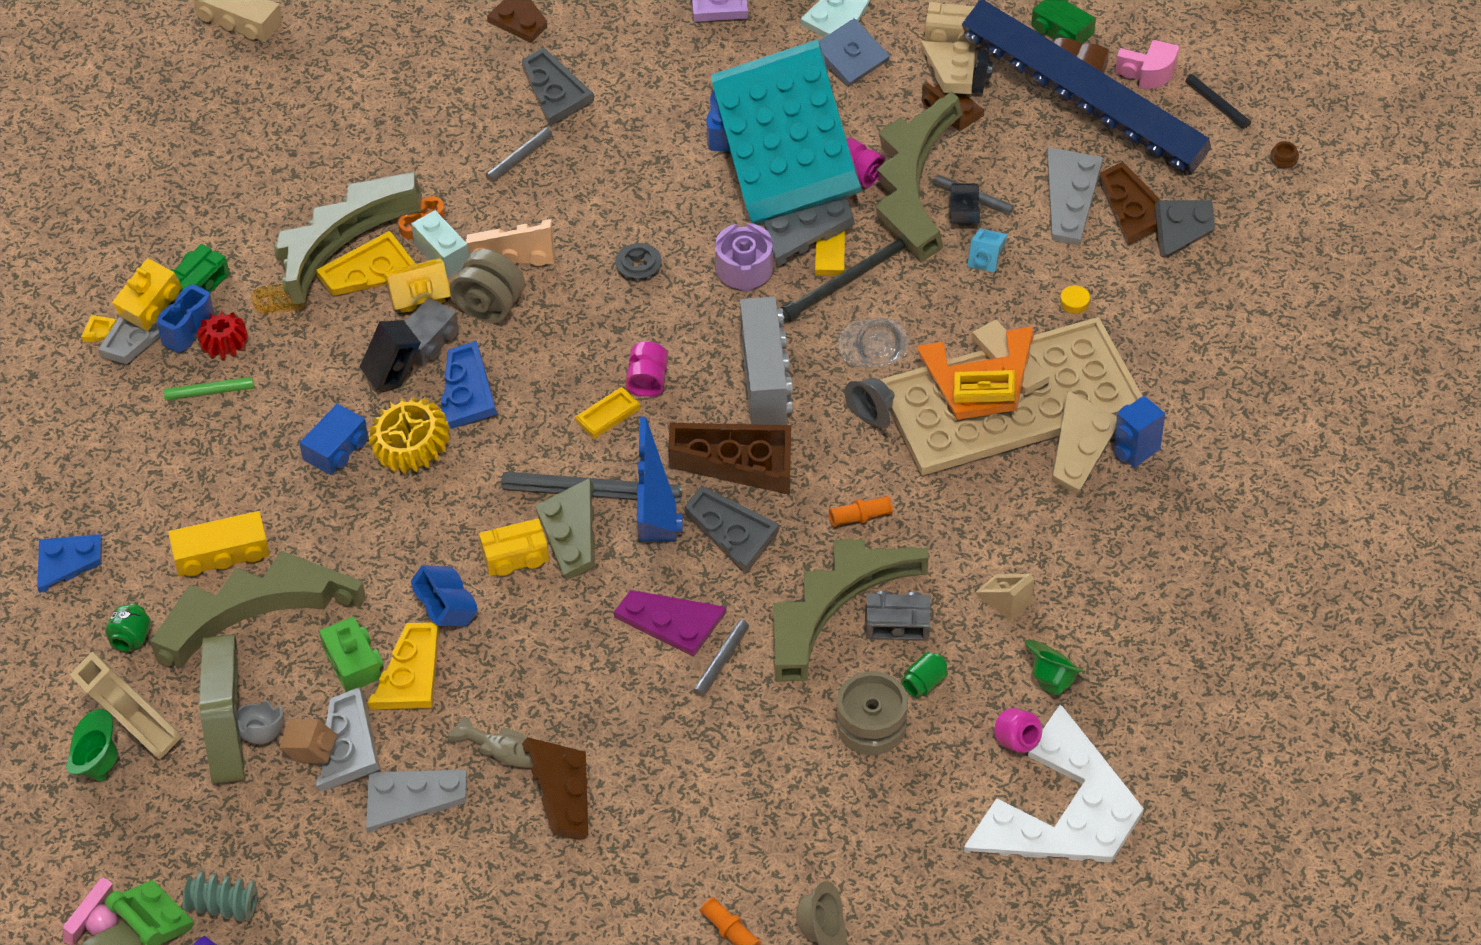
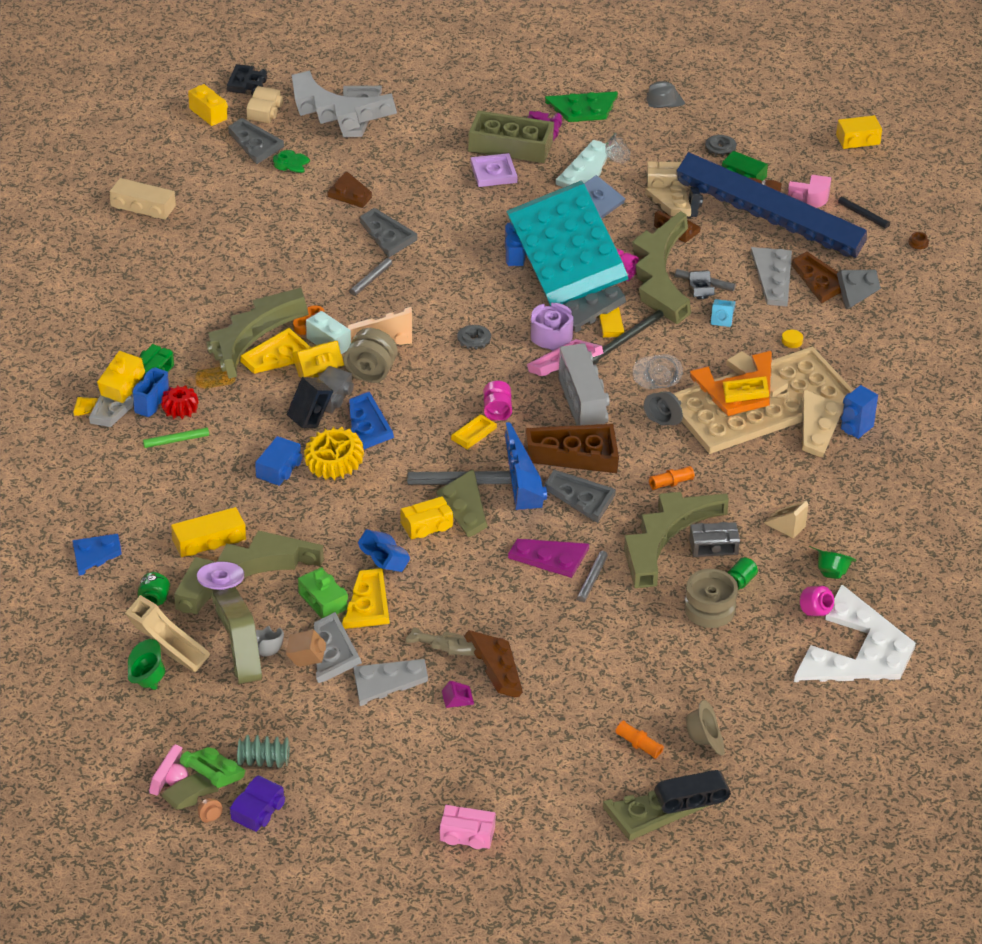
camera: 10 degrees left, 10 degrees down
none -> lavender dish [197,562,244,590]
none -> magenta slope [442,681,474,708]
none -> bright pink wing [527,339,604,376]

